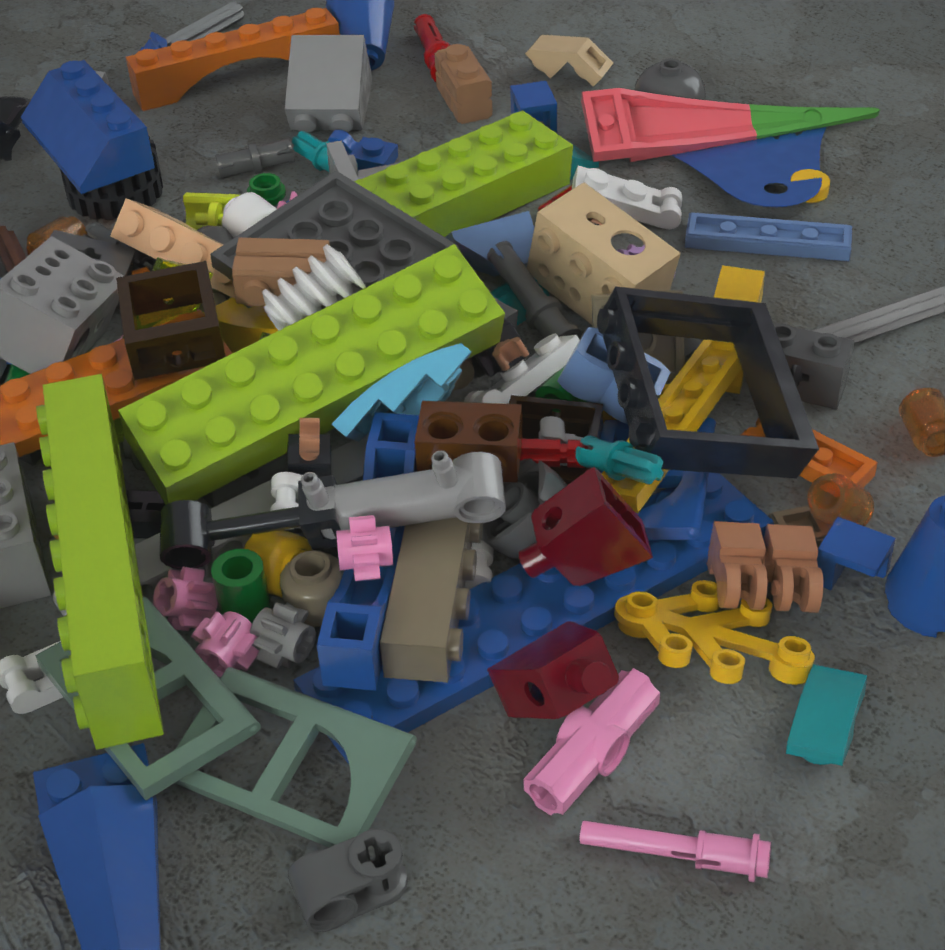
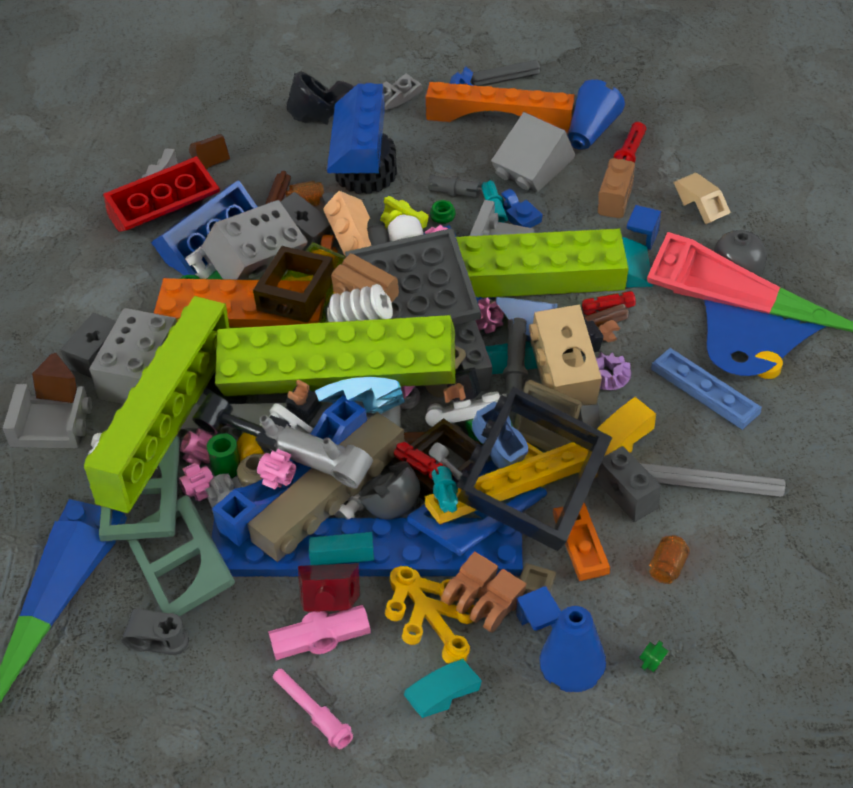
camera: 35 degrees right, 5 degrees up
reddish brown brick [415,401,522,483] -> none
dark red torso [519,466,653,586] -> none
white plate [572,165,682,230] -> none
clear orange brick [807,473,874,526] -> none
none -> teal slope [309,532,374,565]

